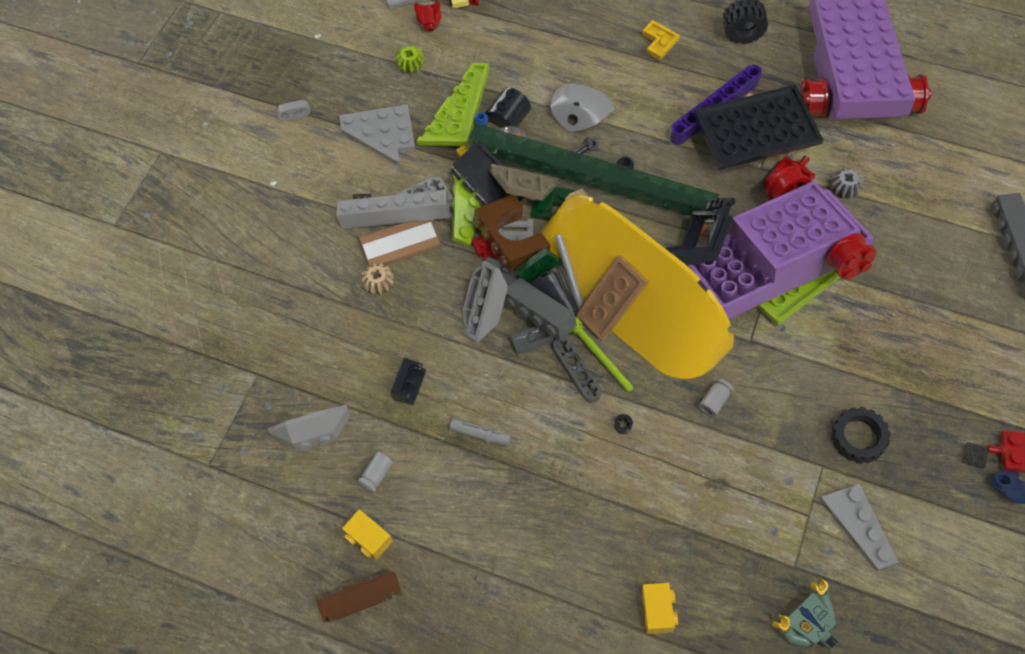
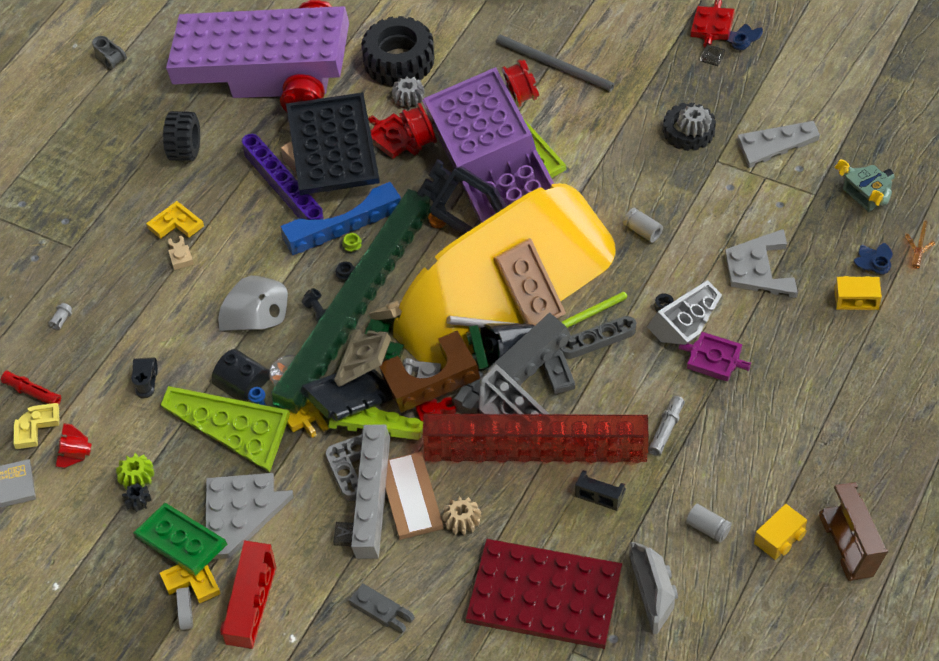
camera: 85 degrees left, 10 degrees down
none -> black gear [122,483,152,512]
none -> black piece [131,357,158,398]
none -> green tile [133,503,228,576]
none -> yellow plate [160,565,221,604]
none -> tan plate [168,236,194,270]
none -> red wedge [220,540,277,649]
none -> blue arch [280,182,402,256]
none -> lime plate [342,233,362,252]
none -> dark grey hinge [349,583,415,633]
none -> black tyre [361,16,435,87]
none -> clear red brick [422,414,649,463]
none -> dark red plate [466,539,622,649]
none -> dark grey piece [496,34,614,92]
none -> light grey wedge [647,280,722,345]
none -> light grey gear [677,104,711,138]
none -> magenta plate [679,332,751,382]
none -> light grey wing [725,230,798,298]
none -> dark blue plate [853,243,893,275]

